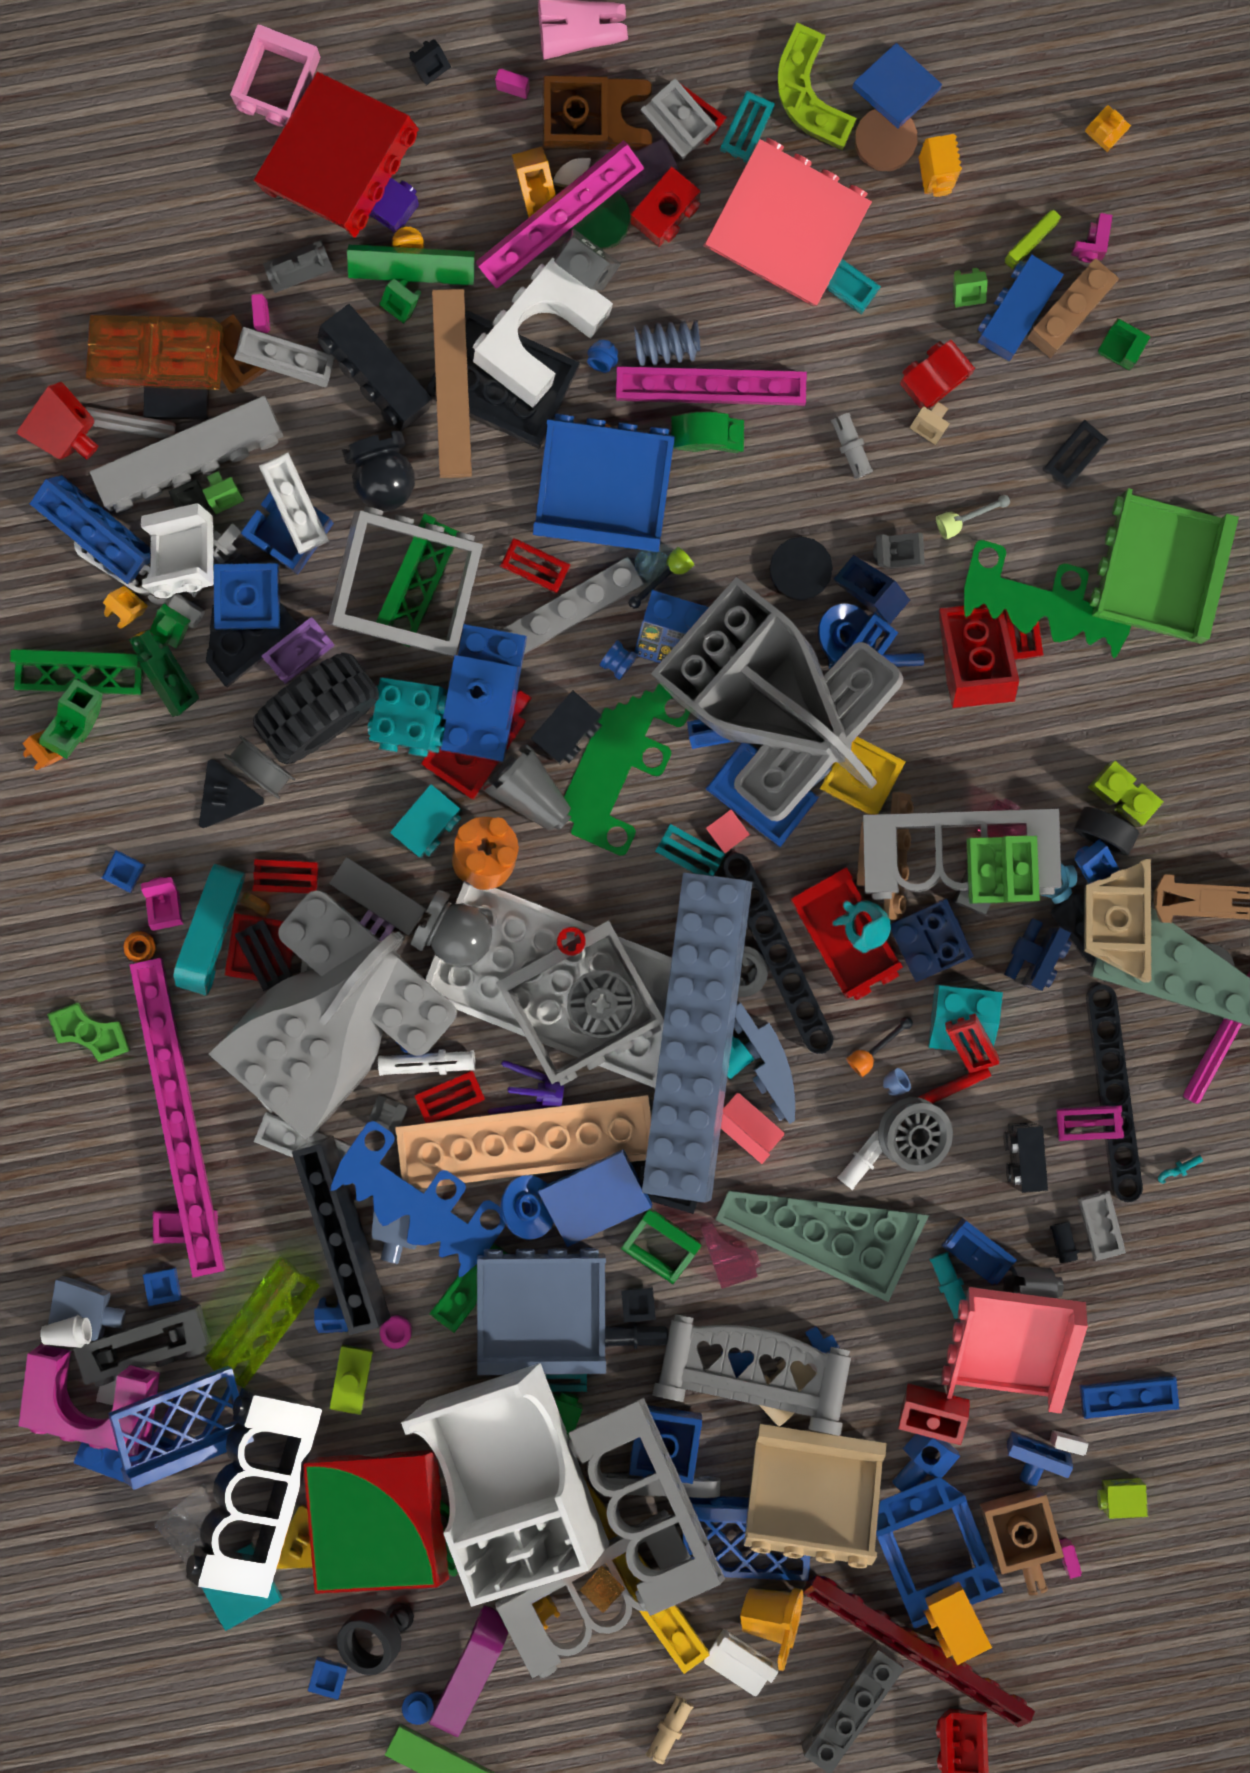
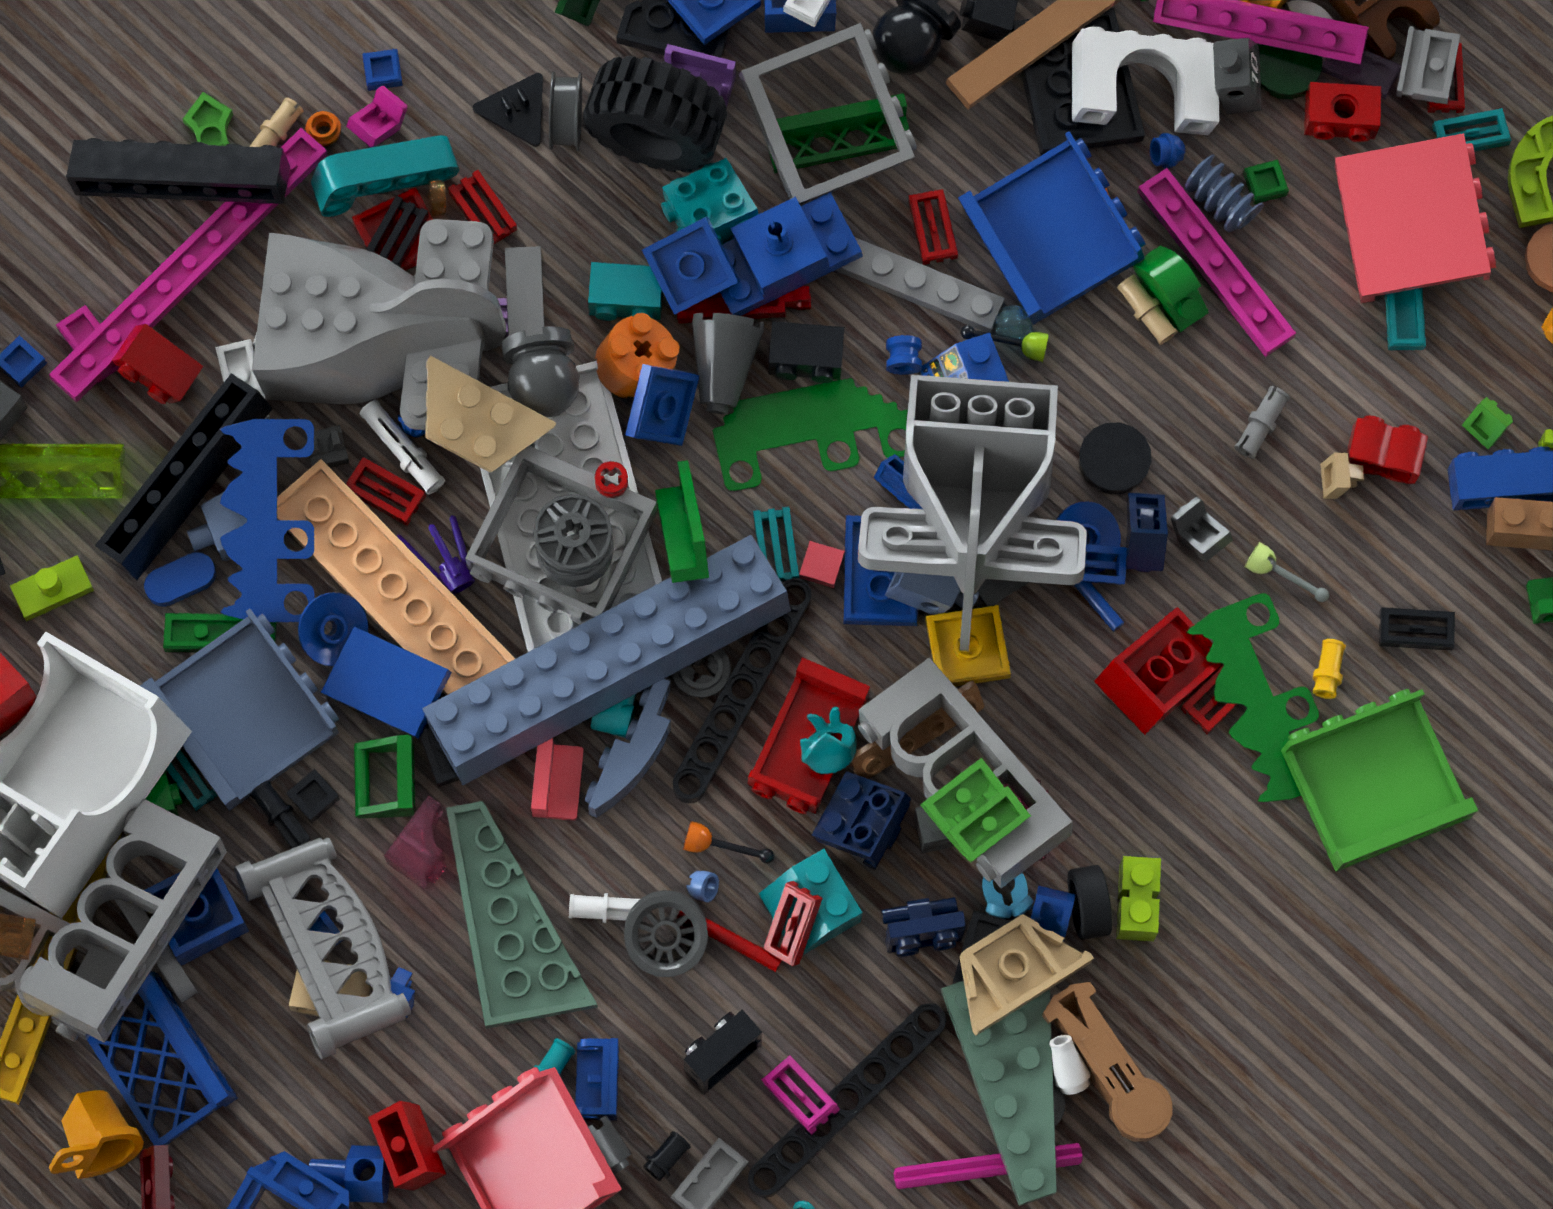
camera: 50 degrees right, 15 degrees down
blue tile [314,1297,349,1333] -> none
dark pink tile [380,1315,412,1349] -> none
white panel [704,1629,778,1696] -> none
tan panel [744,1424,887,1568] -> none
none -> black brick [66,138,290,204]
none -> red brick [111,323,204,404]
none -> blue tile [144,552,216,607]
none -> tan pin [249,98,304,147]
none -> tan wing [425,355,556,473]
none -> blue tile [625,364,700,446]
none -> blue plate [642,216,740,315]
none -> green fence [655,460,709,583]
none -> white cone [1049,1035,1091,1095]
none -> tan pin [1117,274,1178,345]
none -> green tile [1243,159,1289,204]
none -> yellow pin [1312,639,1346,699]

